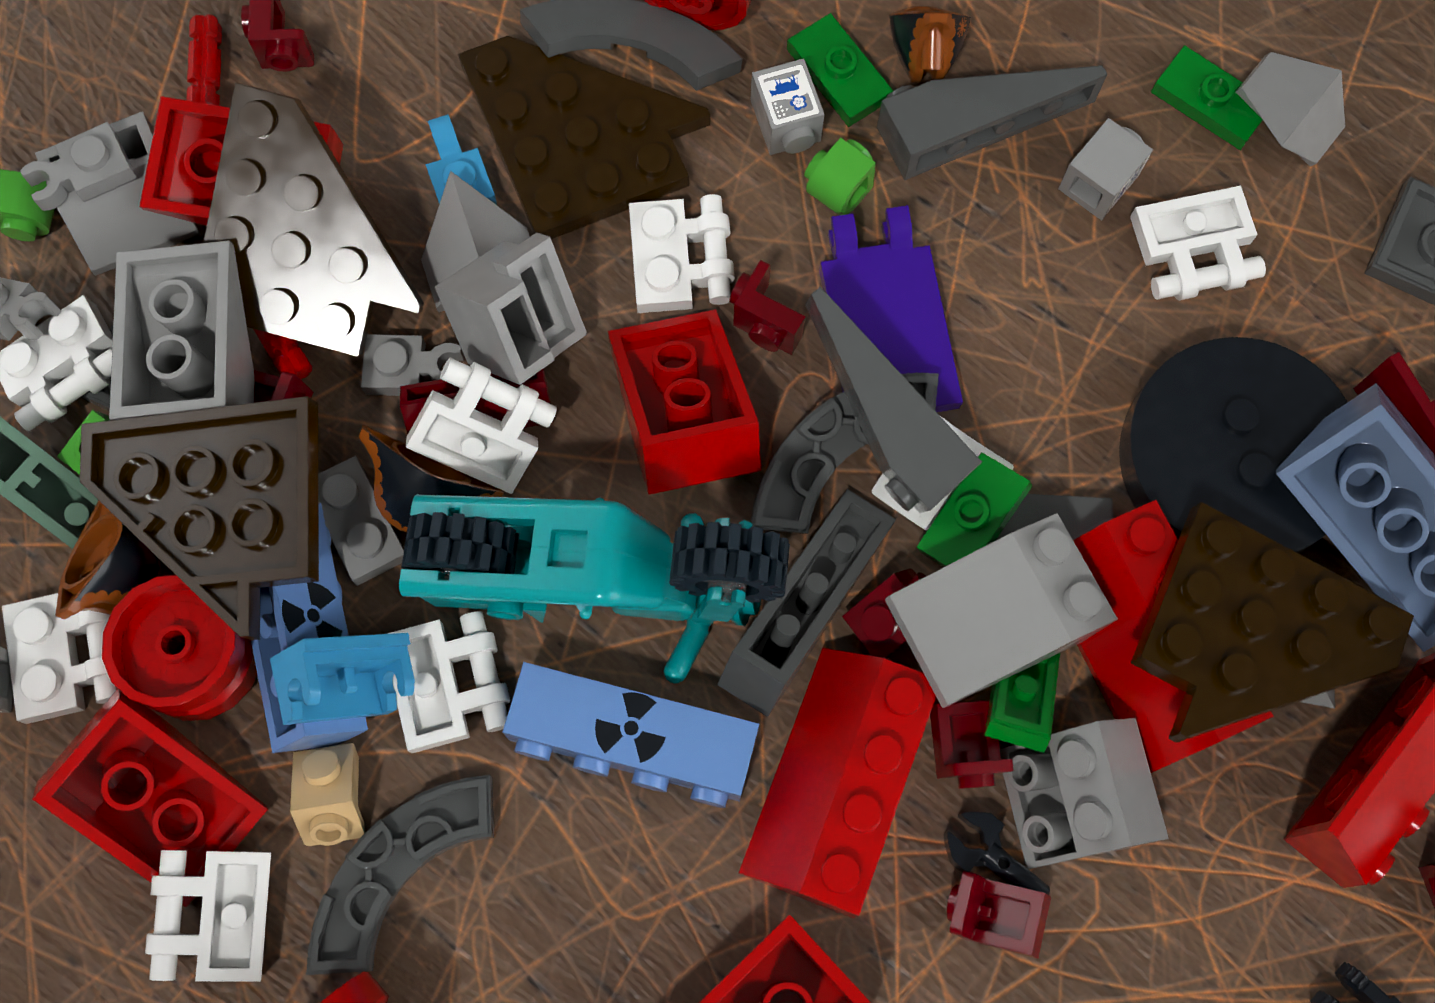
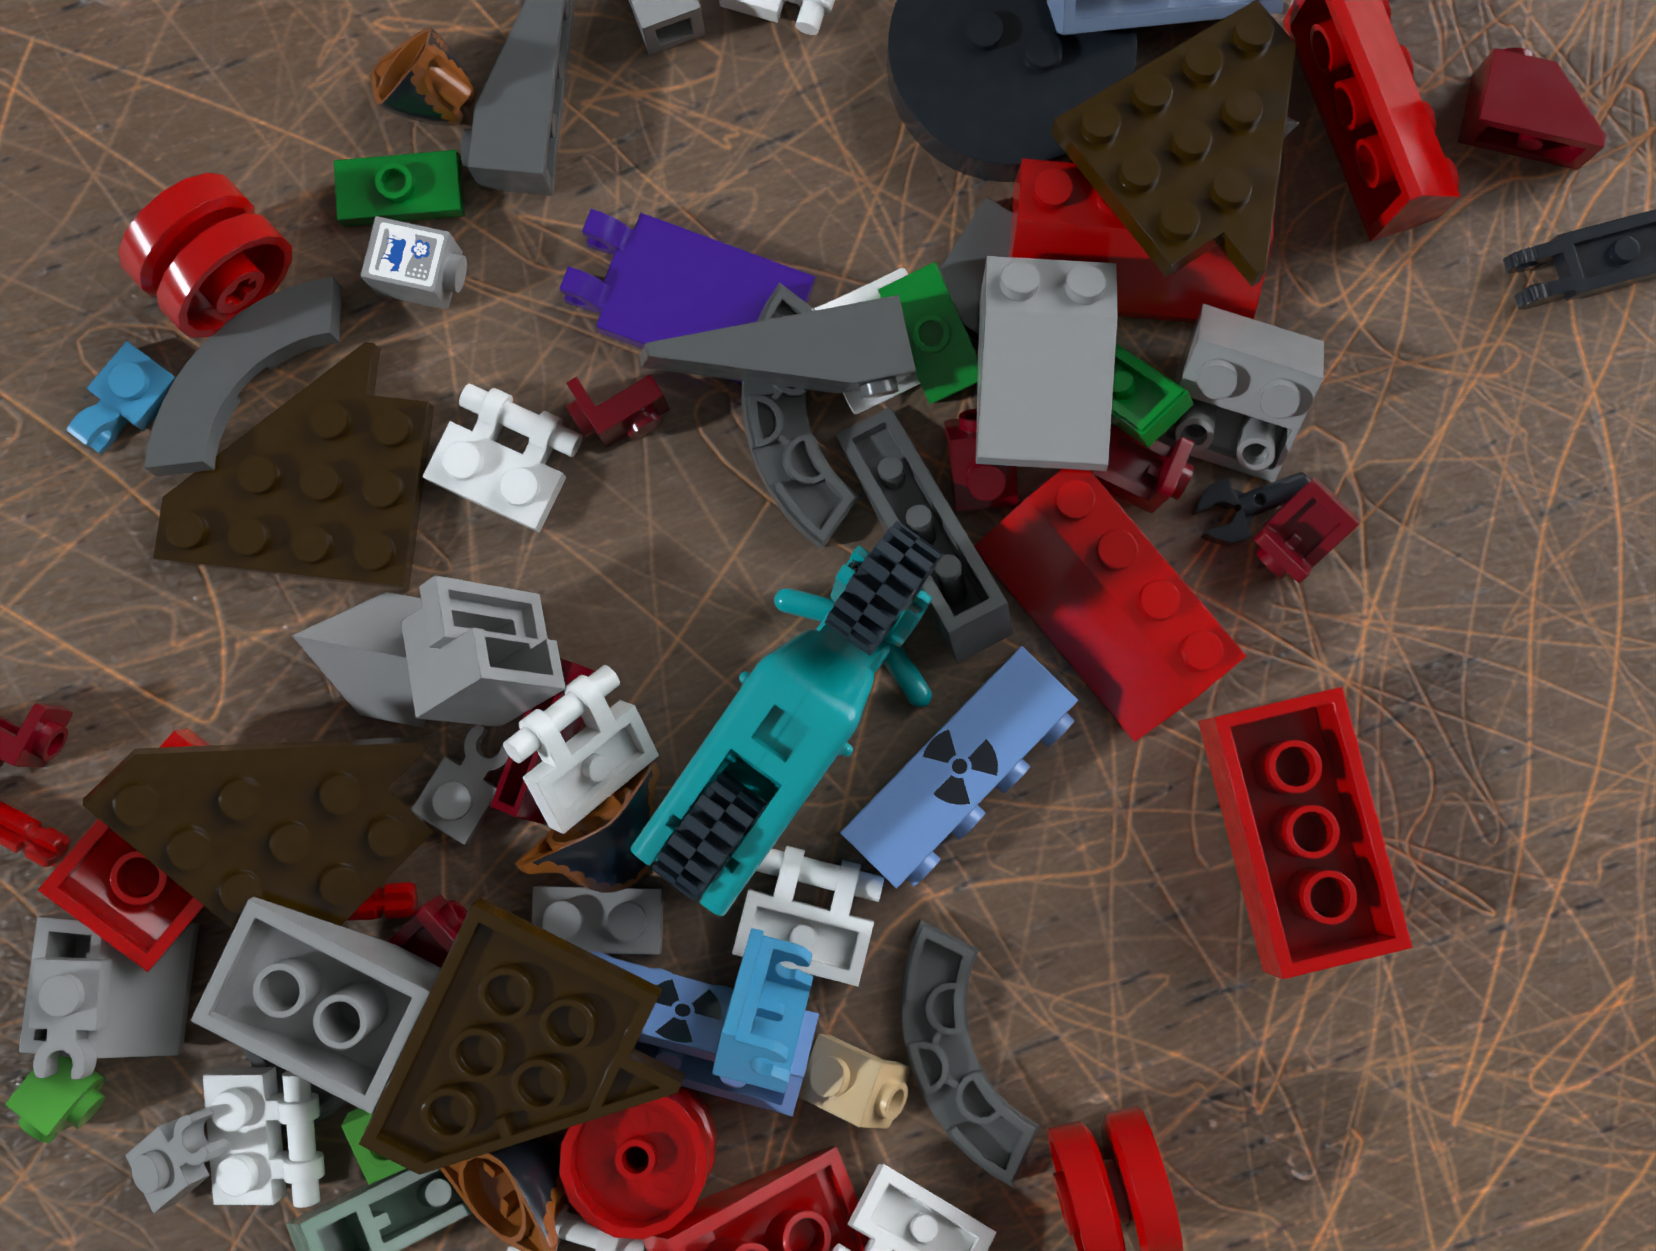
camera: 55 degrees left, 10 degrees up
dark azure plate [426,114,497,205] -> none
red slope [608,309,761,495] -> none
bright green plate [804,137,876,215] -> none

